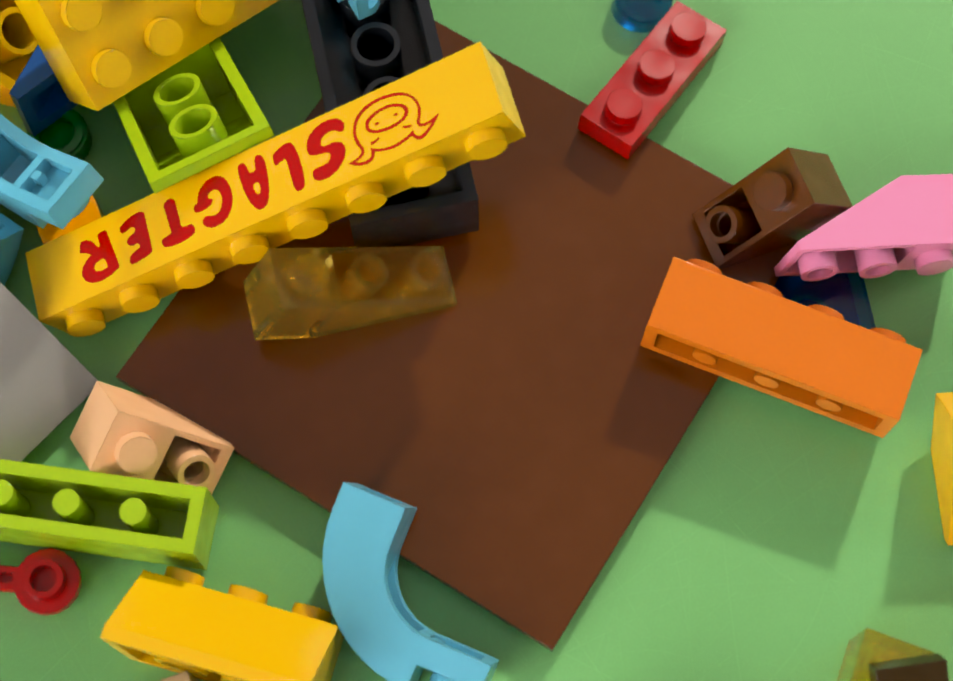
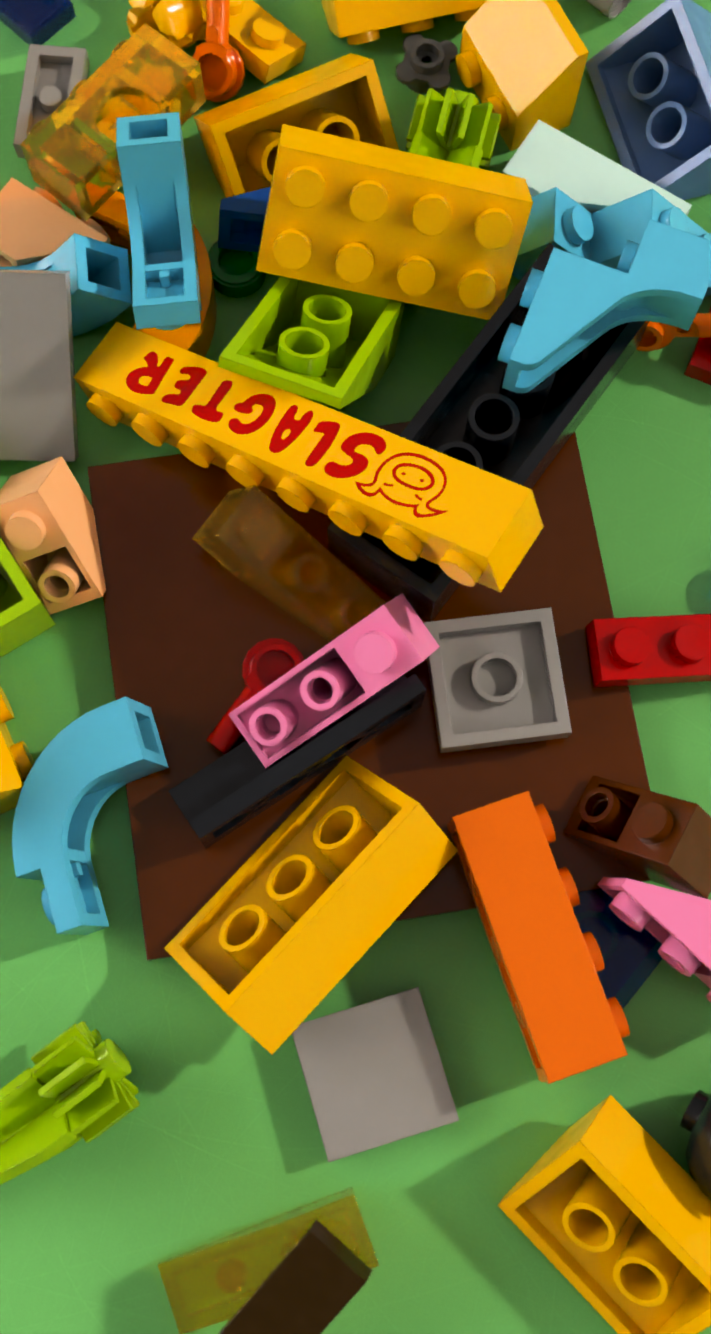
camera: 45 degrees right, 5 degrees up
none -> yellow slope [164,756,458,1055]
none -> black fence [169,674,427,849]
none -> red plate [206,638,304,754]
none -> bright pink slope [228,593,440,768]
none -> light grey tile [292,987,459,1162]
none -> light grey plate [424,607,572,753]

